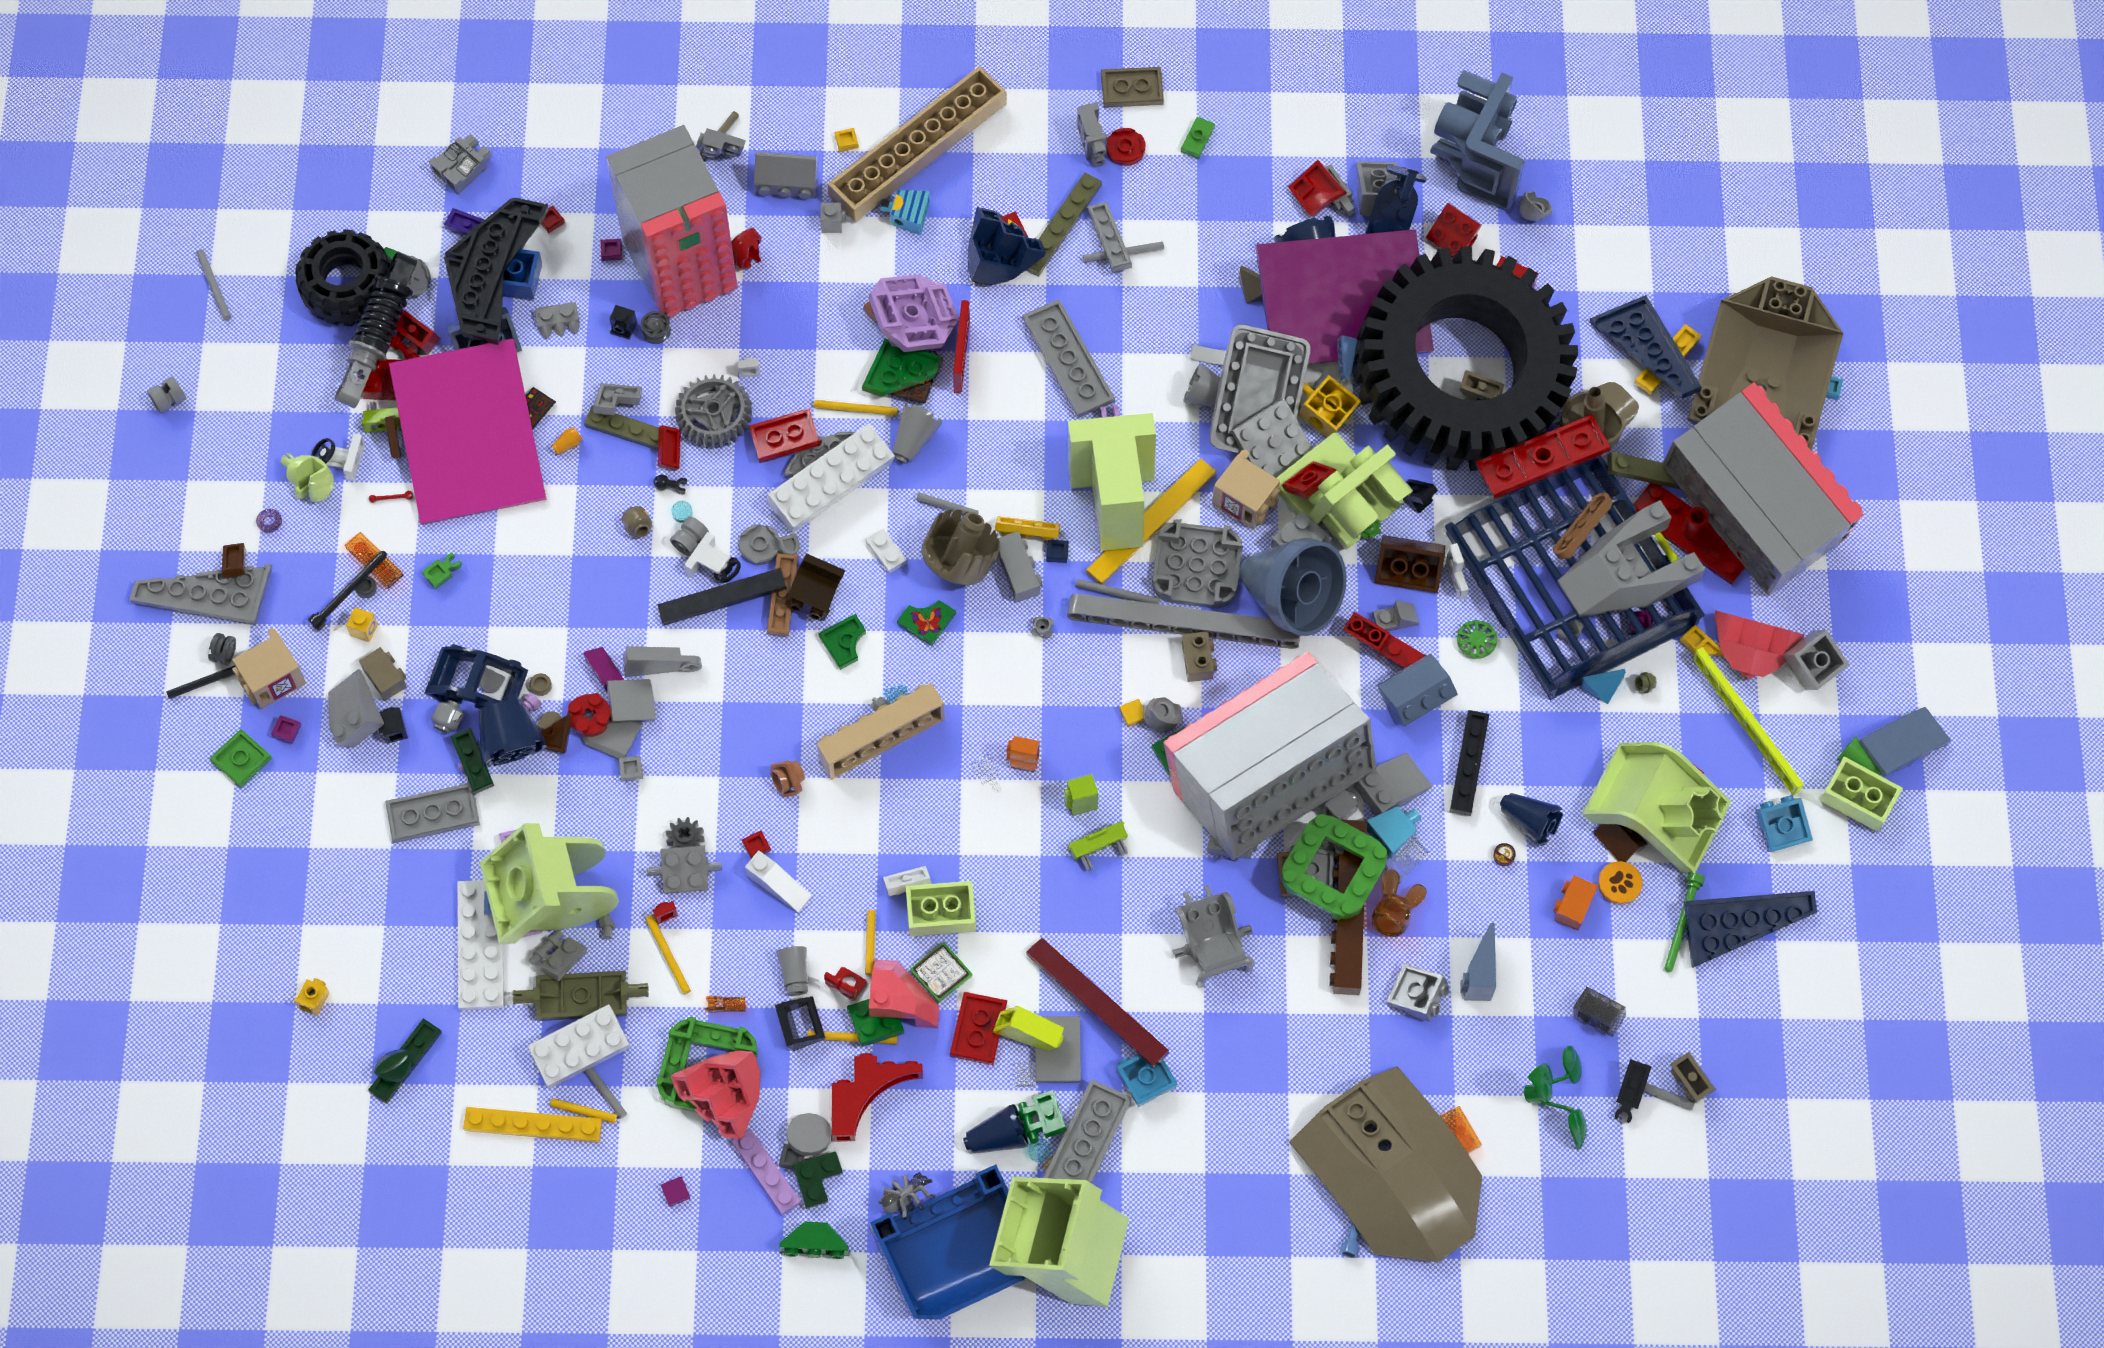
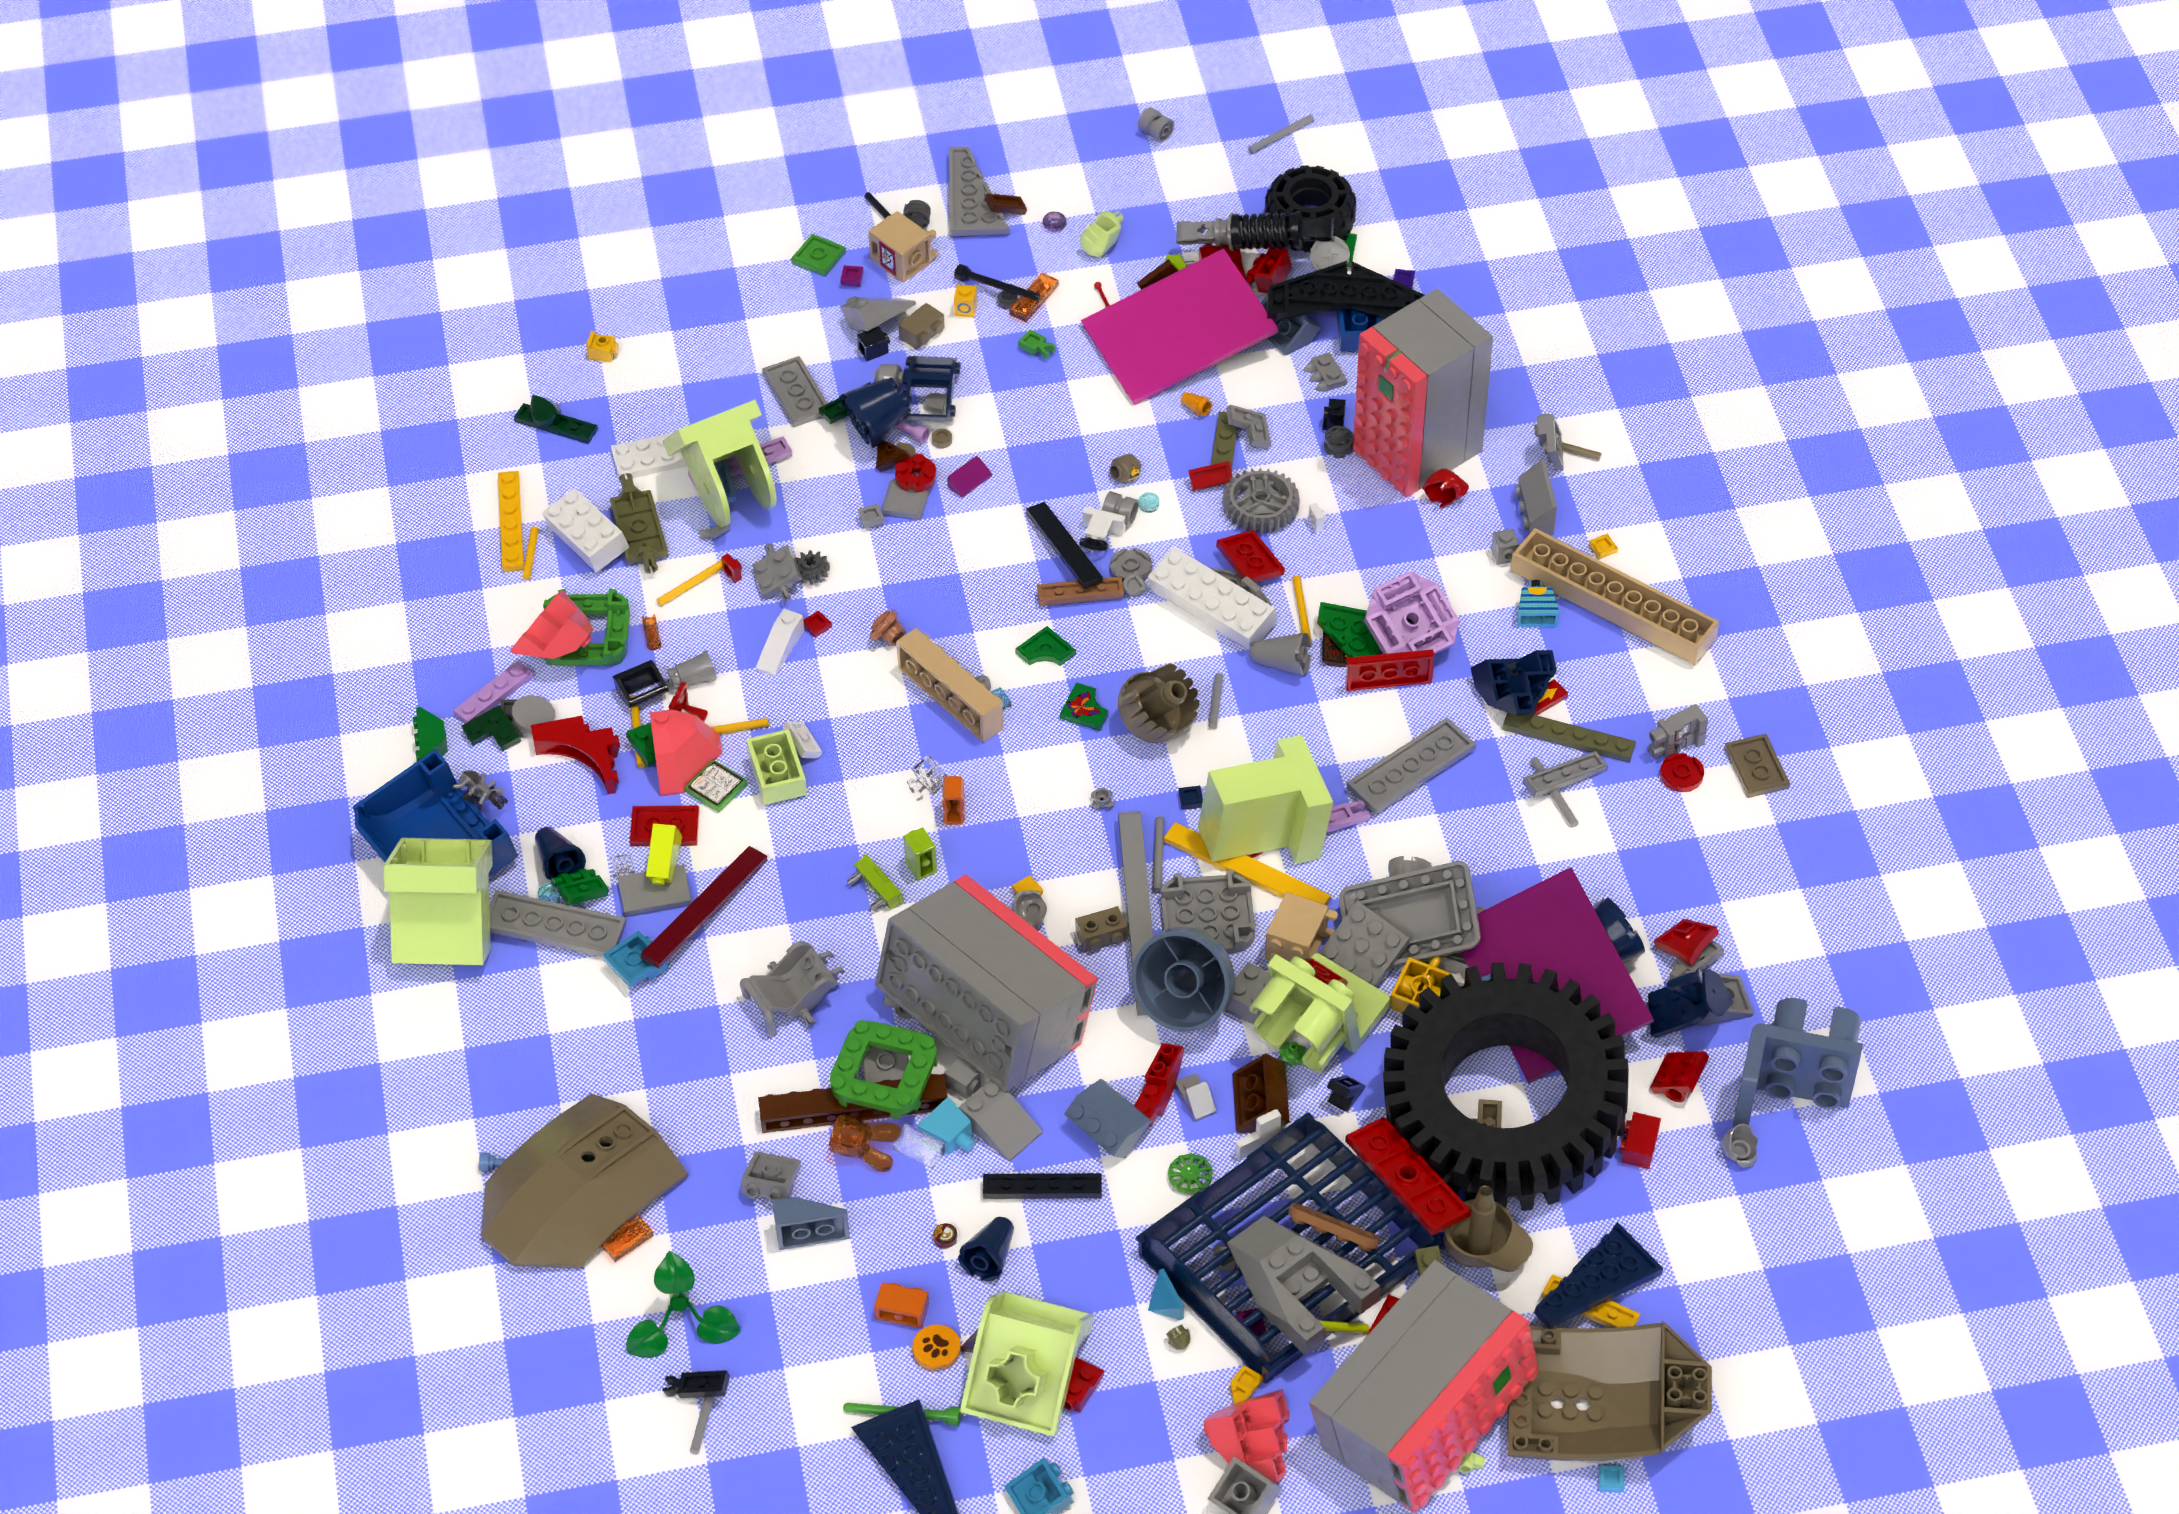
camera: 80 degrees right, 15 degrees down
white piece [311,433,365,481] -> none
light grey hips [428,134,492,195] -> none
piece [526,387,556,429] -> none
light grey plate [528,930,587,981] -> none
light grey bar [584,1067,628,1119] -> none
light grey slope [607,679,656,723] -> none
light grey piece [623,646,702,677] -> none
black arm [653,474,687,494] -> none
magenta tile [661,1176,691,1207] -> none
dark brown panel [785,553,846,621] -> none
white plate [866,528,907,574] -> none
yellow plate [995,516,1061,540] -> none
light grey brick [997,531,1043,603] -> none
bright green plate [1181,116,1215,159] -> none
clear smoke brick [1573,986,1626,1037] -> none
dark tan brick [1670,1051,1717,1103] -> none
neon yellow tile [1693,647,1804,796] -> none
none -> light grey tile [1240,576,1261,599]

